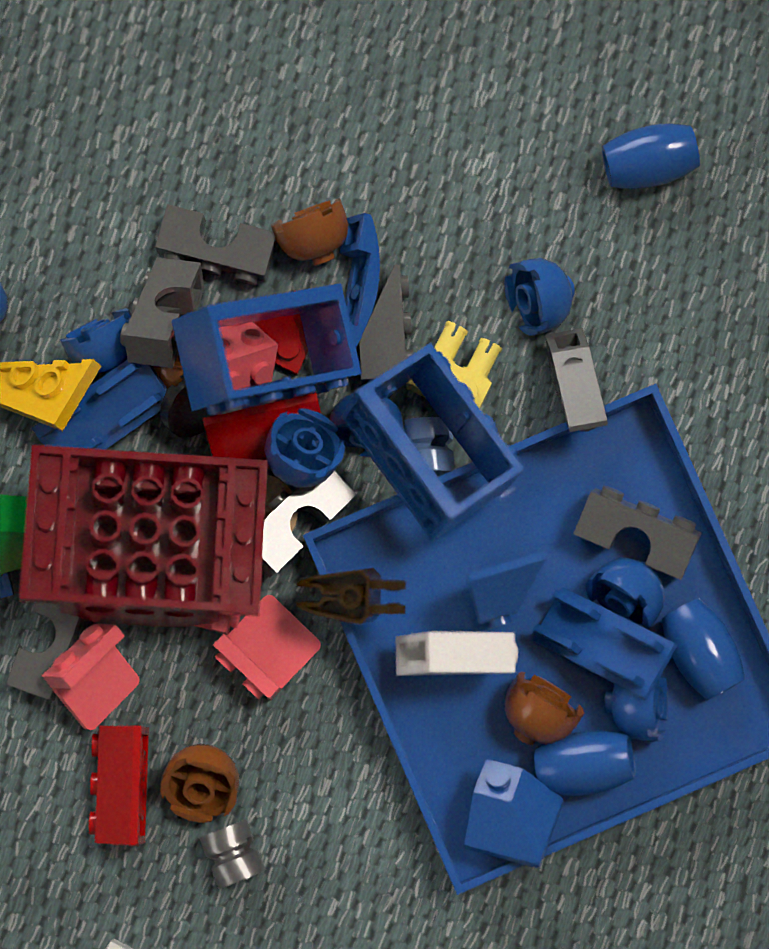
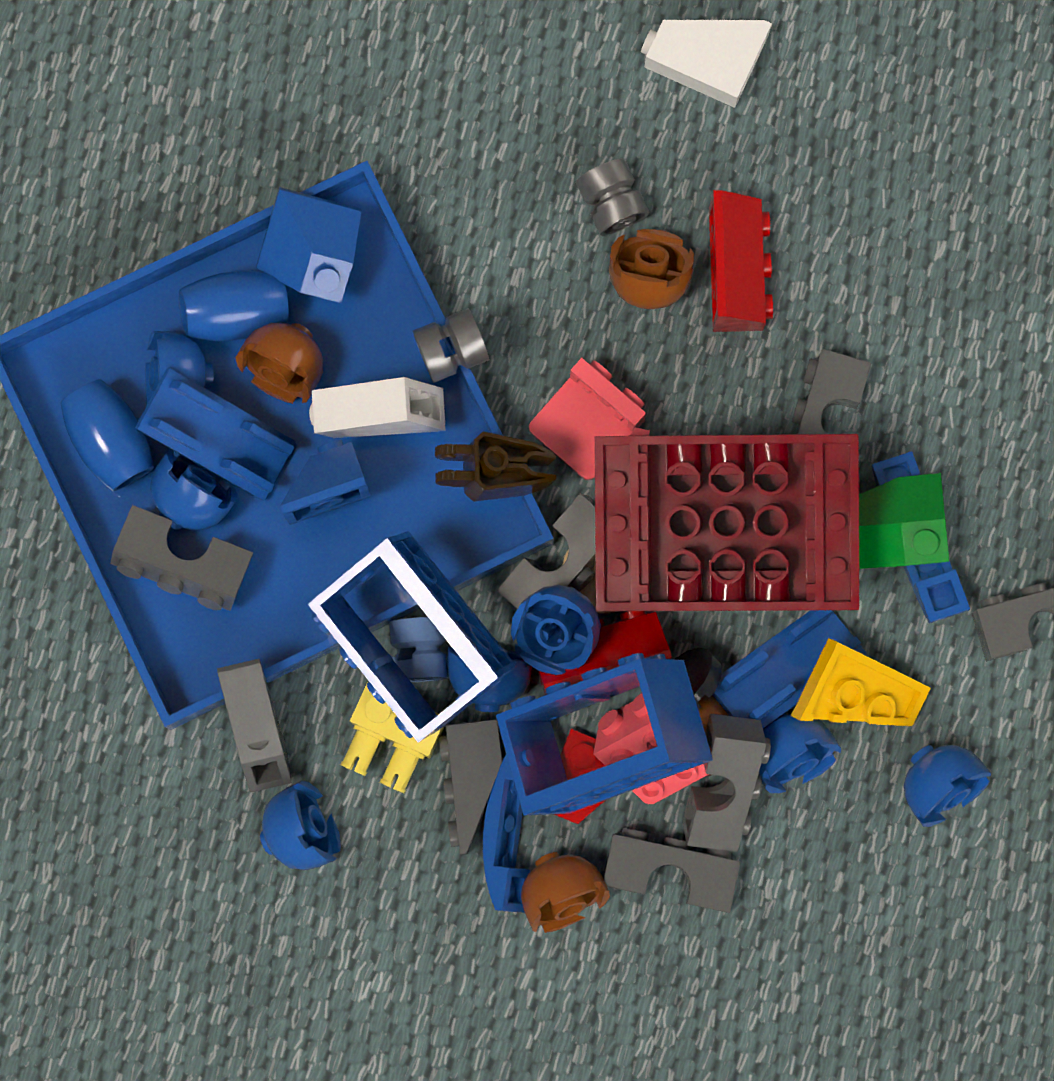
camera: 175 degrees right, 0 degrees up
coral bracket [42,624,140,730] -> none
blue piece [602,123,700,189] -> none
none -> flat silver wheel [413,308,489,383]

